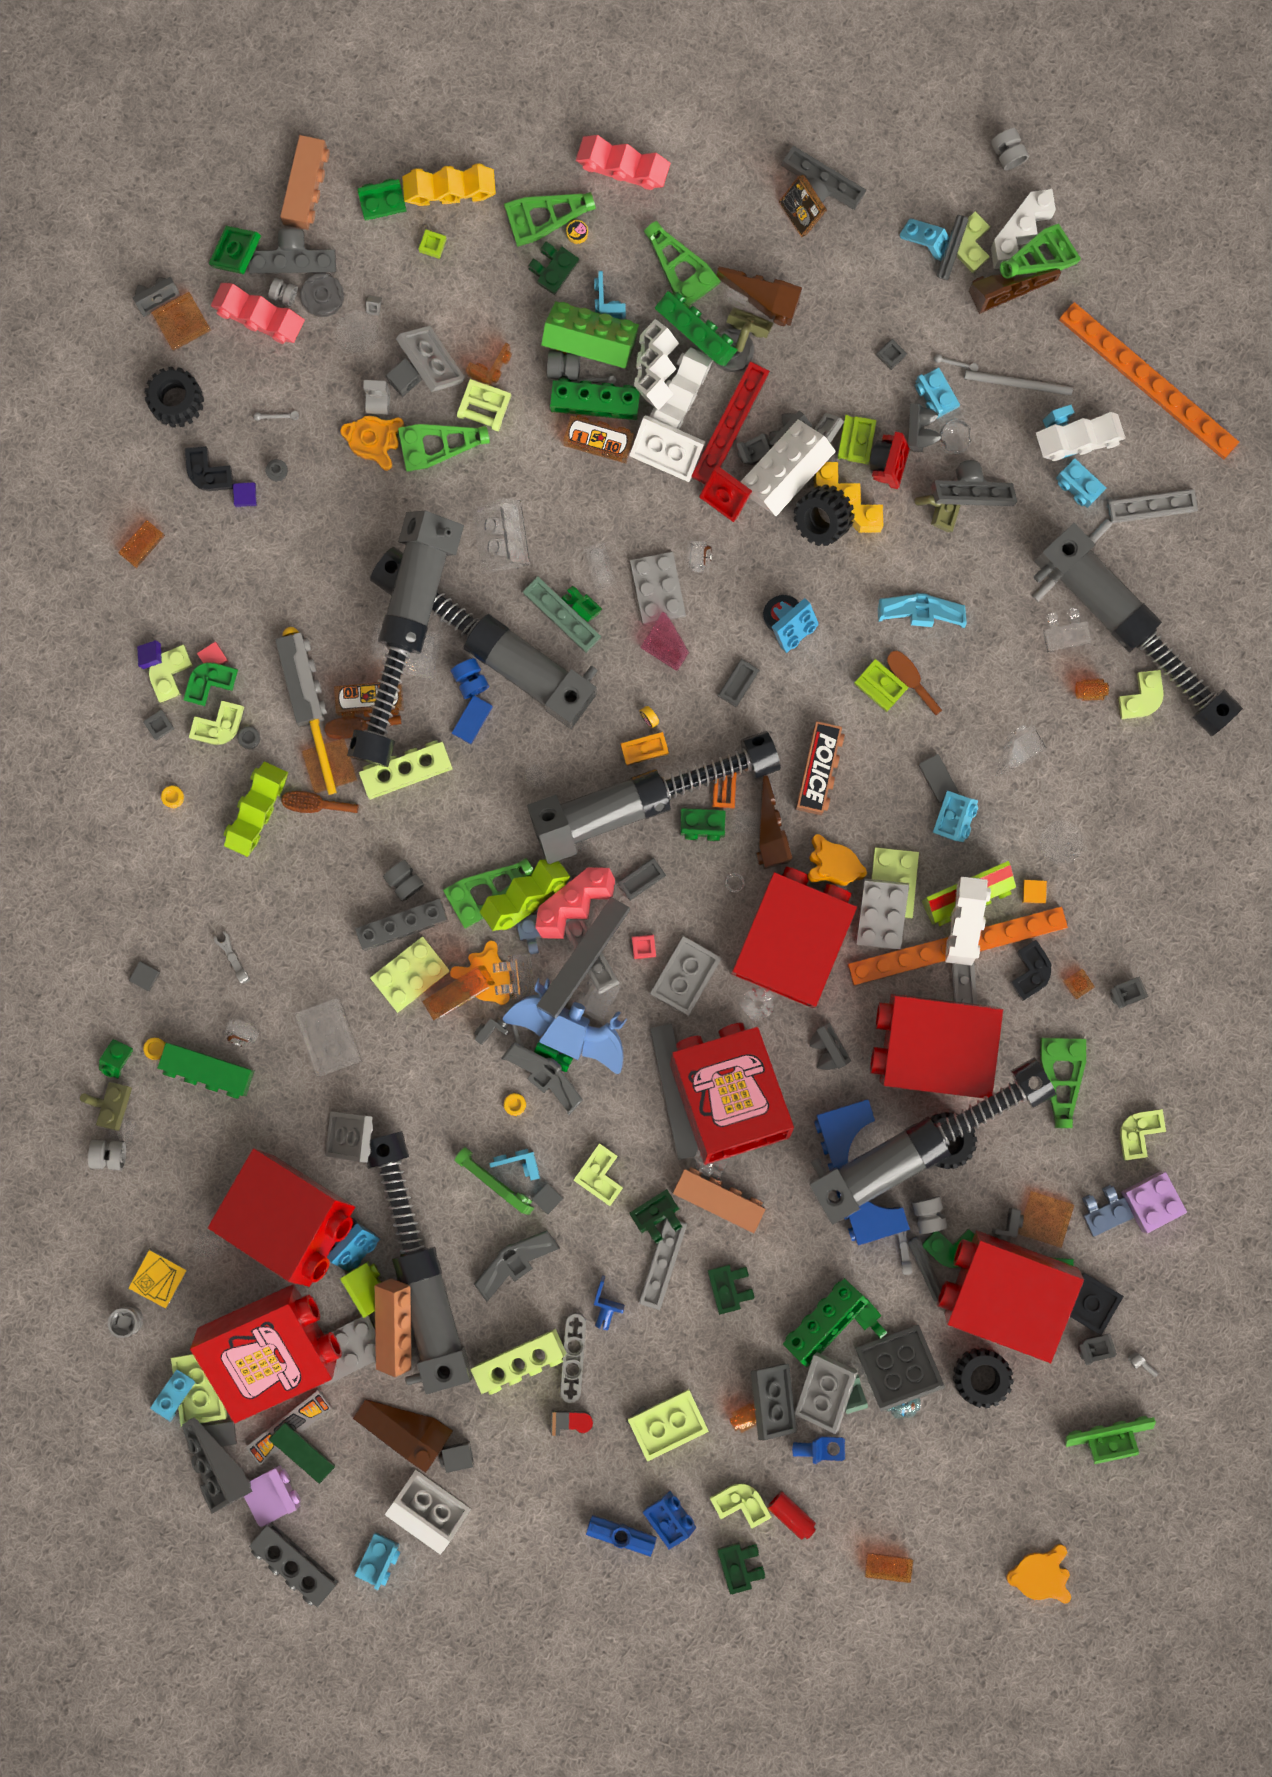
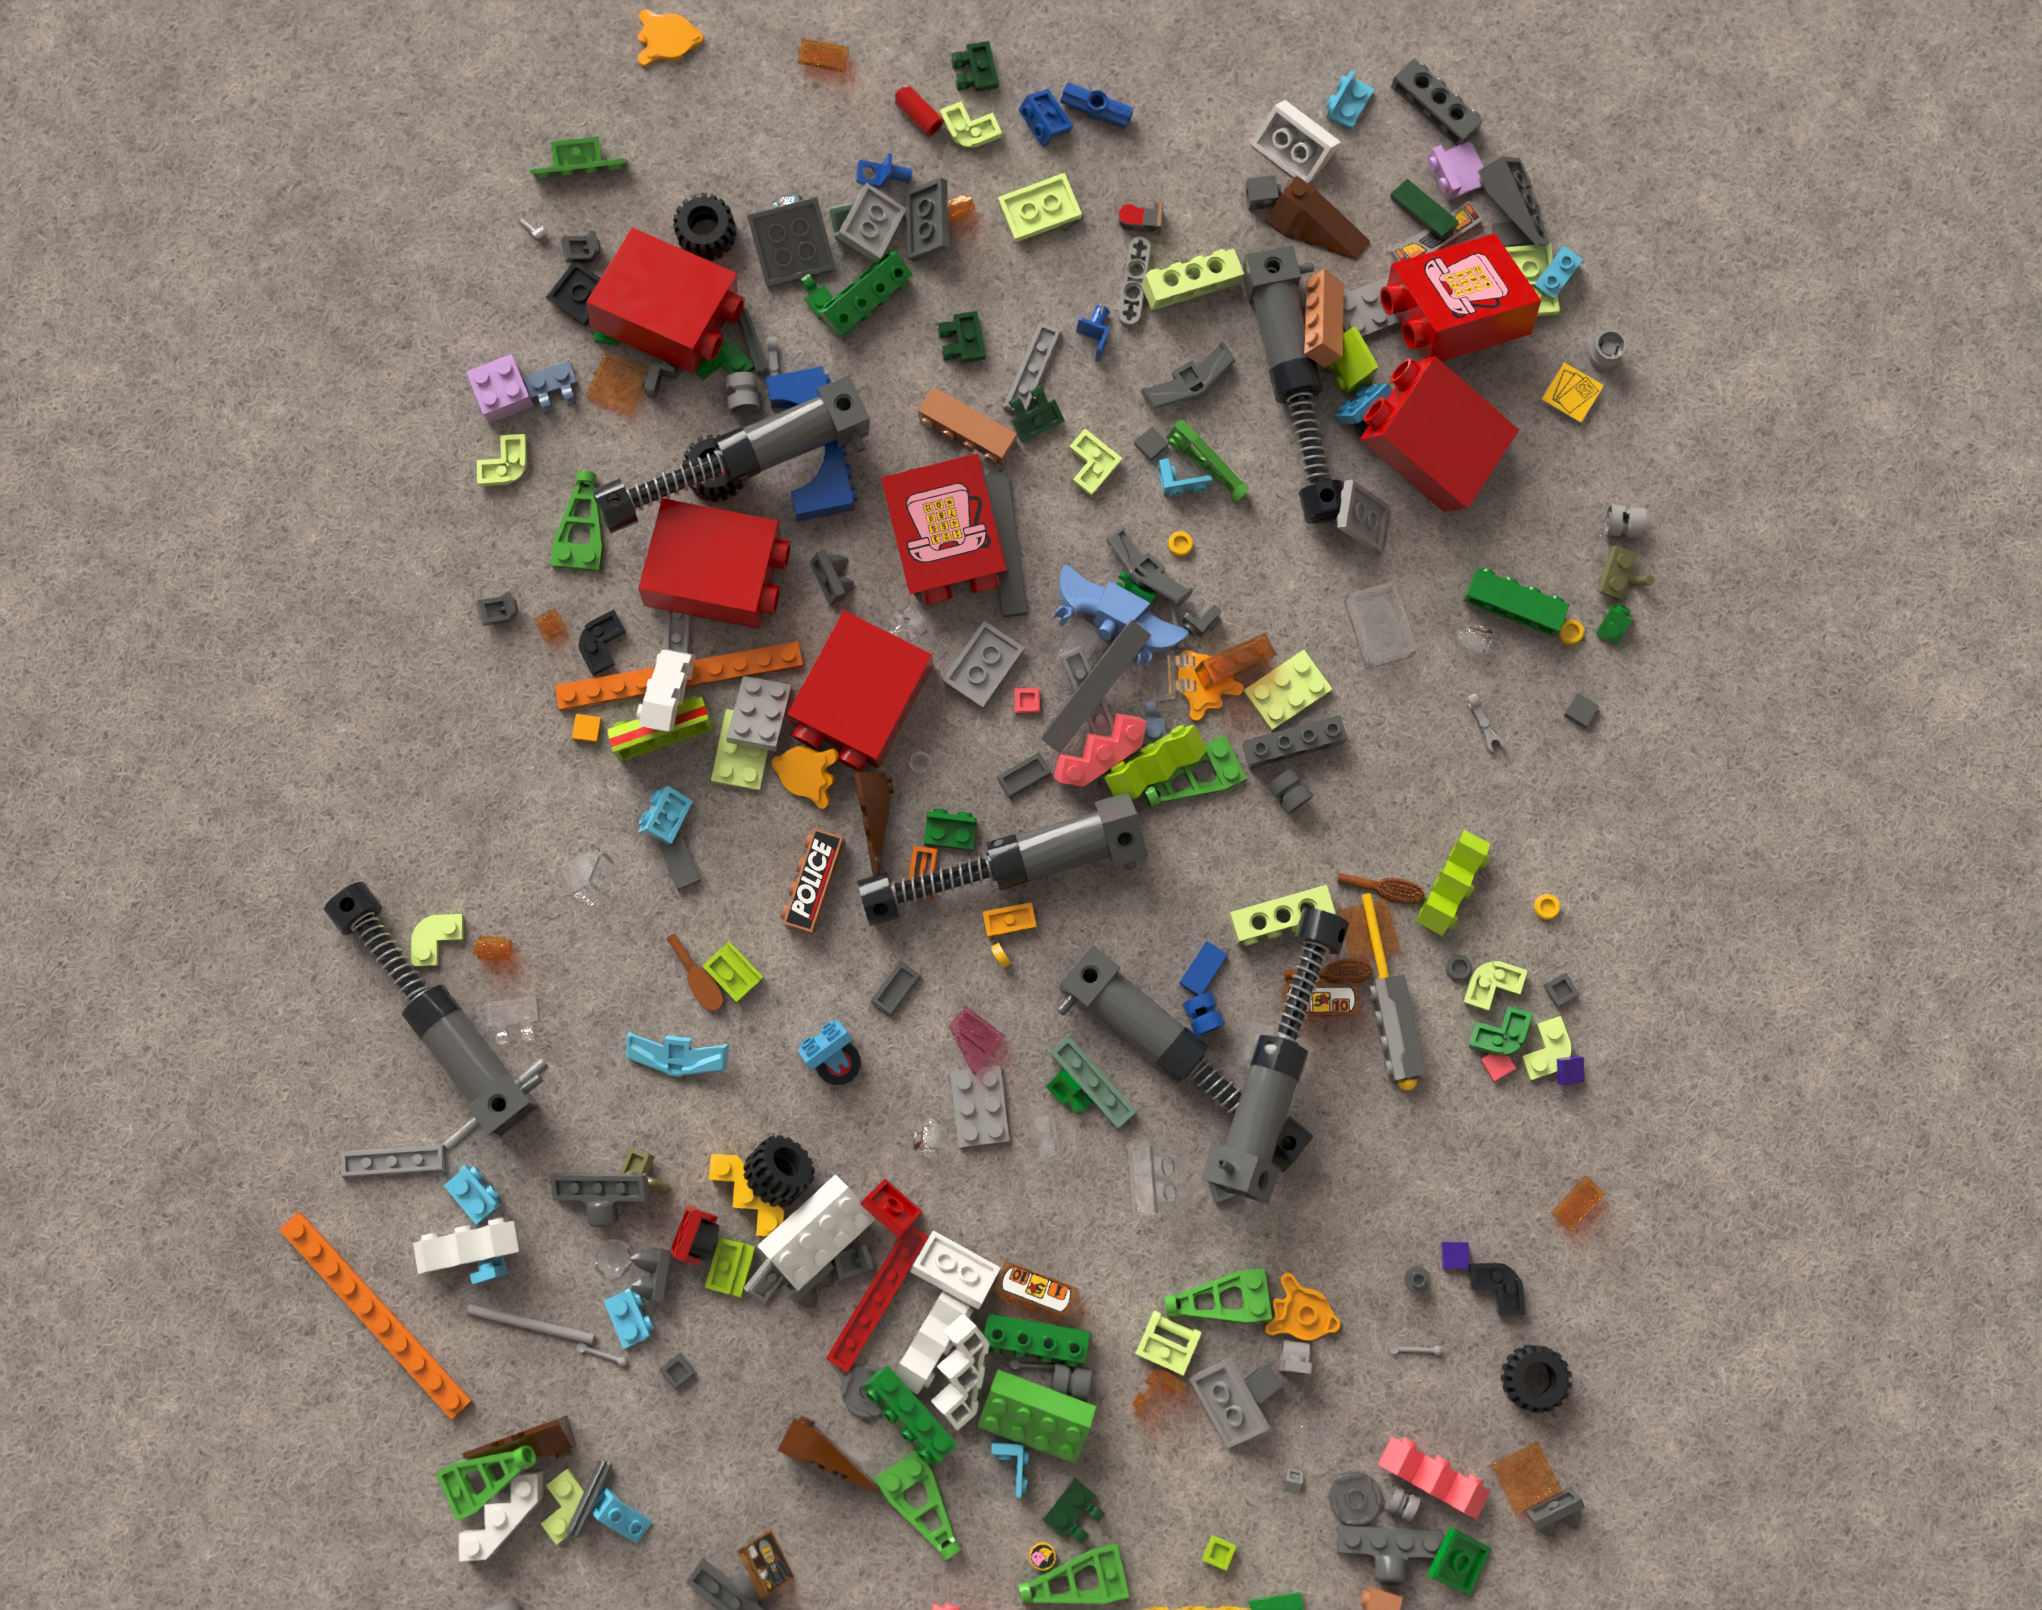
camera: 175 degrees left, 5 degrees down
olive plate [727,307,774,352] -> none

